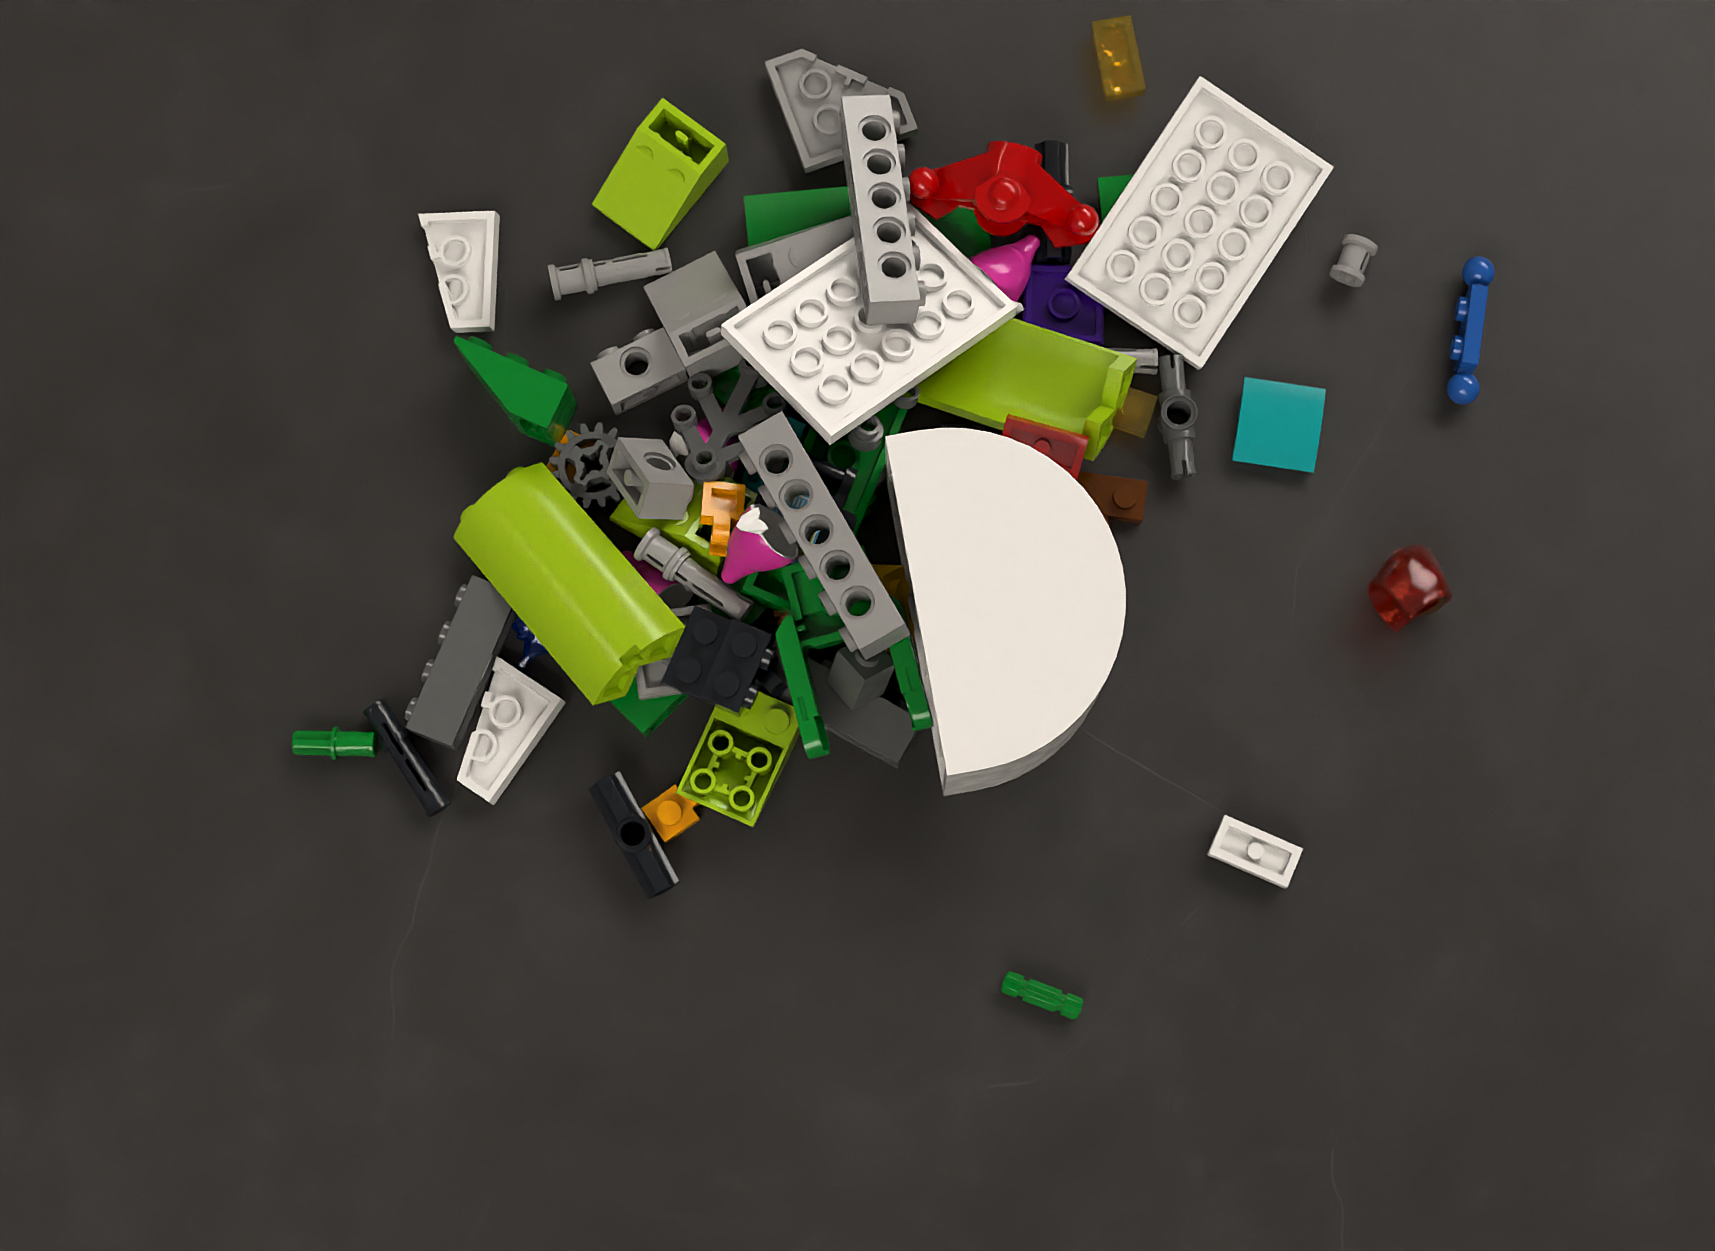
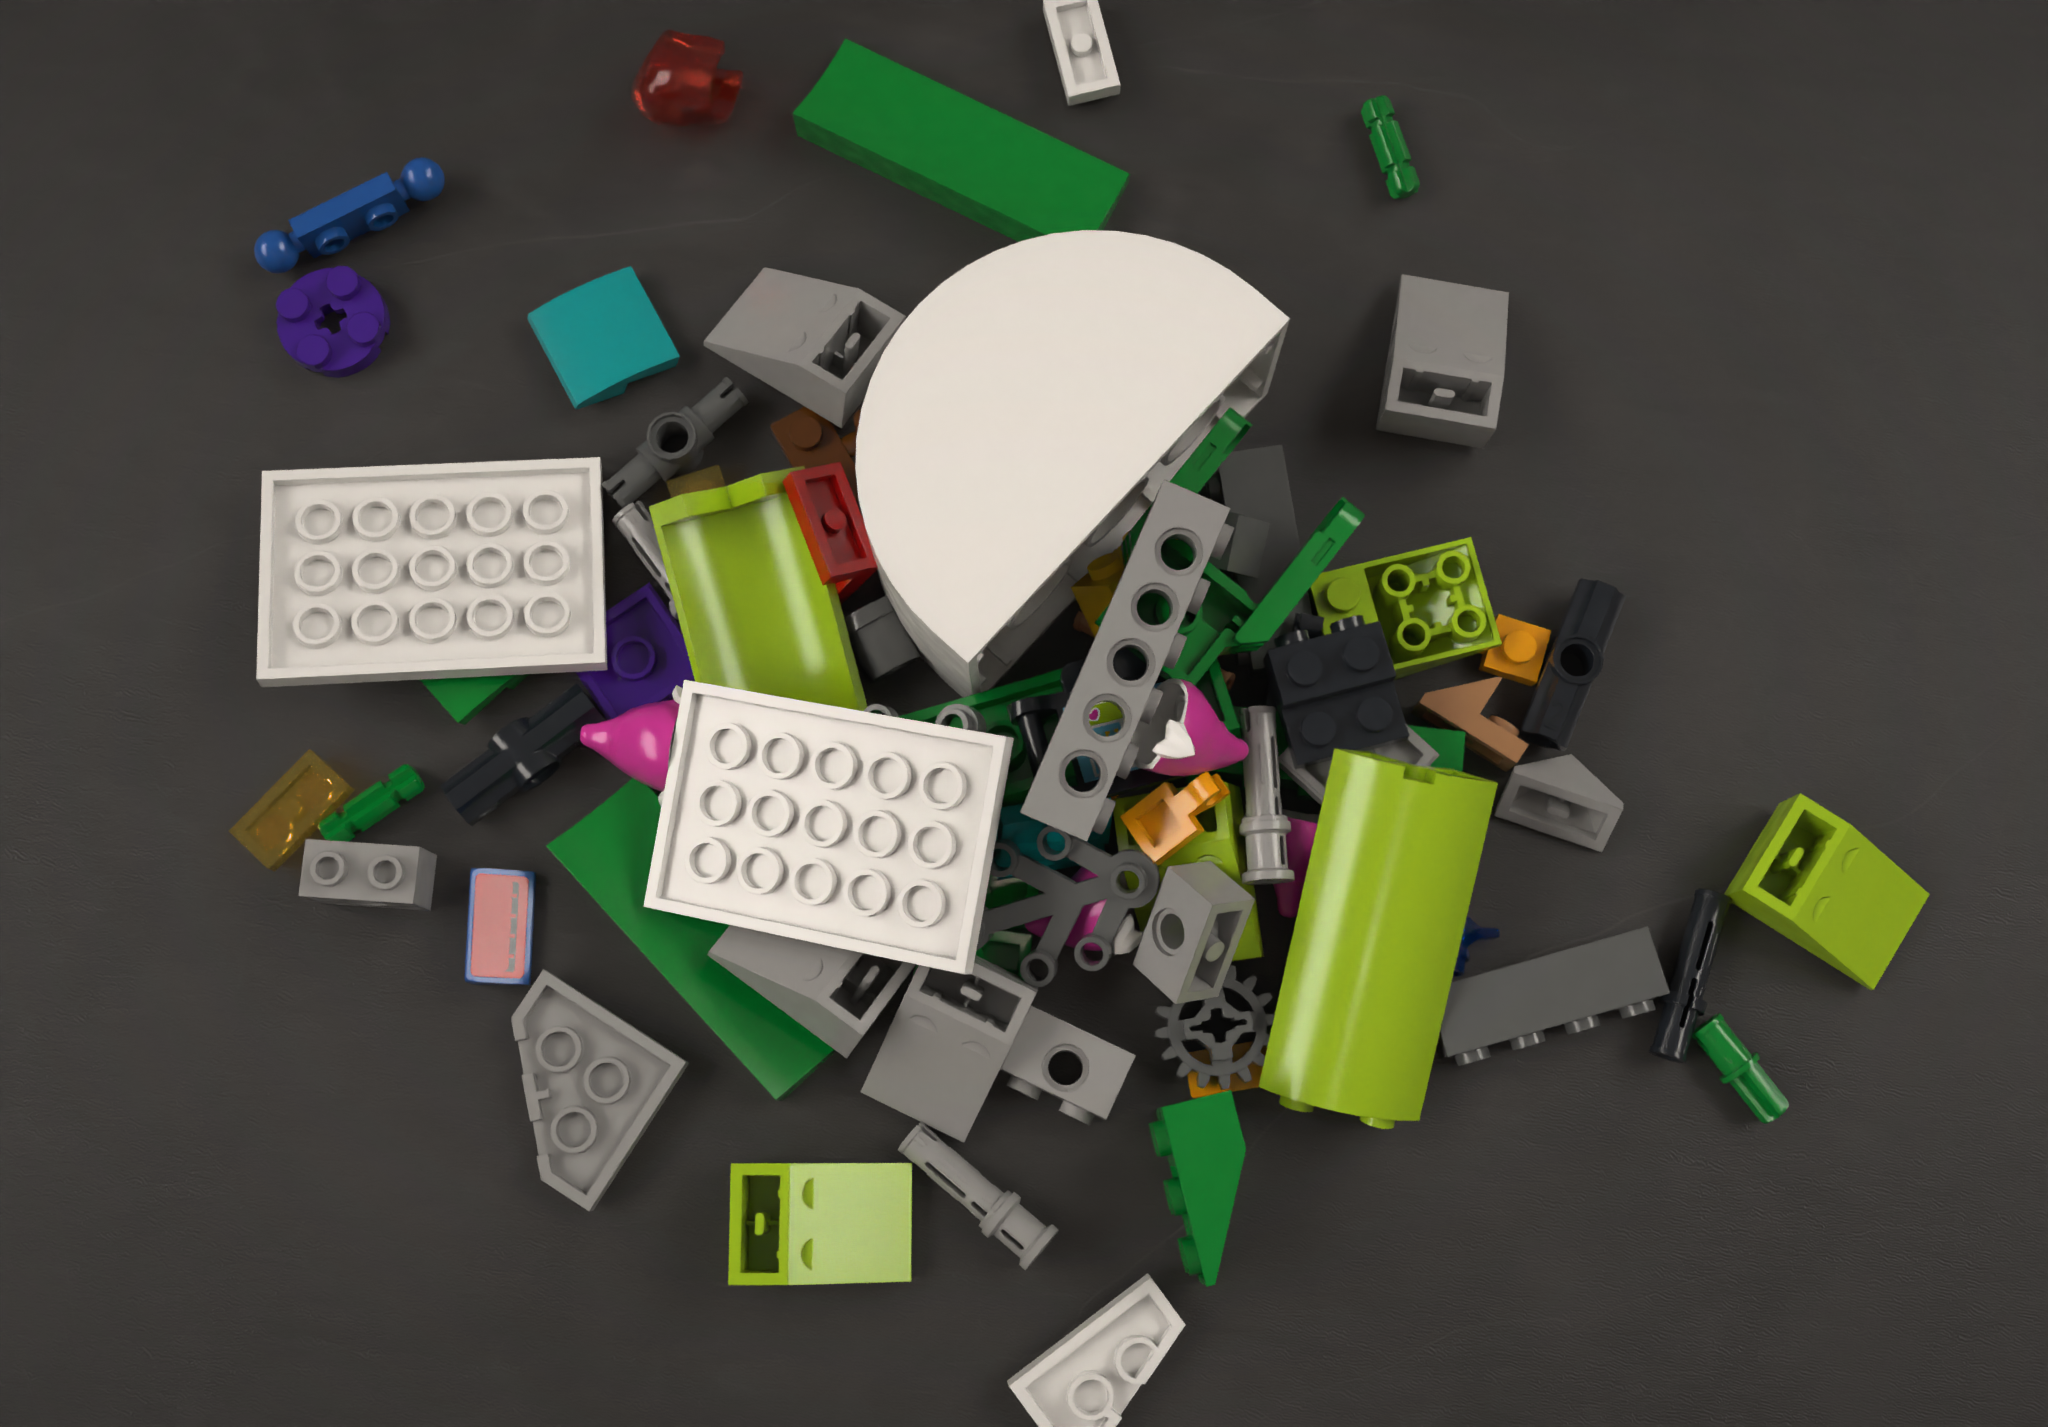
camera: 130 degrees left, 0 degrees up
white wing [457,656,566,805] -> none
light grey brick [838,95,926,325] -> none
red piece [908,141,1099,248] -> none
light grey bush [1329,234,1378,287] -> none
none -> dark purple plate [276,266,391,378]
none -> light grey brick [298,839,437,911]
none -> green axle [318,764,425,842]
none -> slope [465,868,536,985]
none -> light grey slope [704,267,906,428]
none -> green arch [792,38,1130,242]
none -> light grey slope [1376,274,1509,449]
none -> medium nougat slope [1411,677,1529,772]
none -> light grey slope [1494,754,1623,852]
none -> lime slope [1724,793,1930,990]

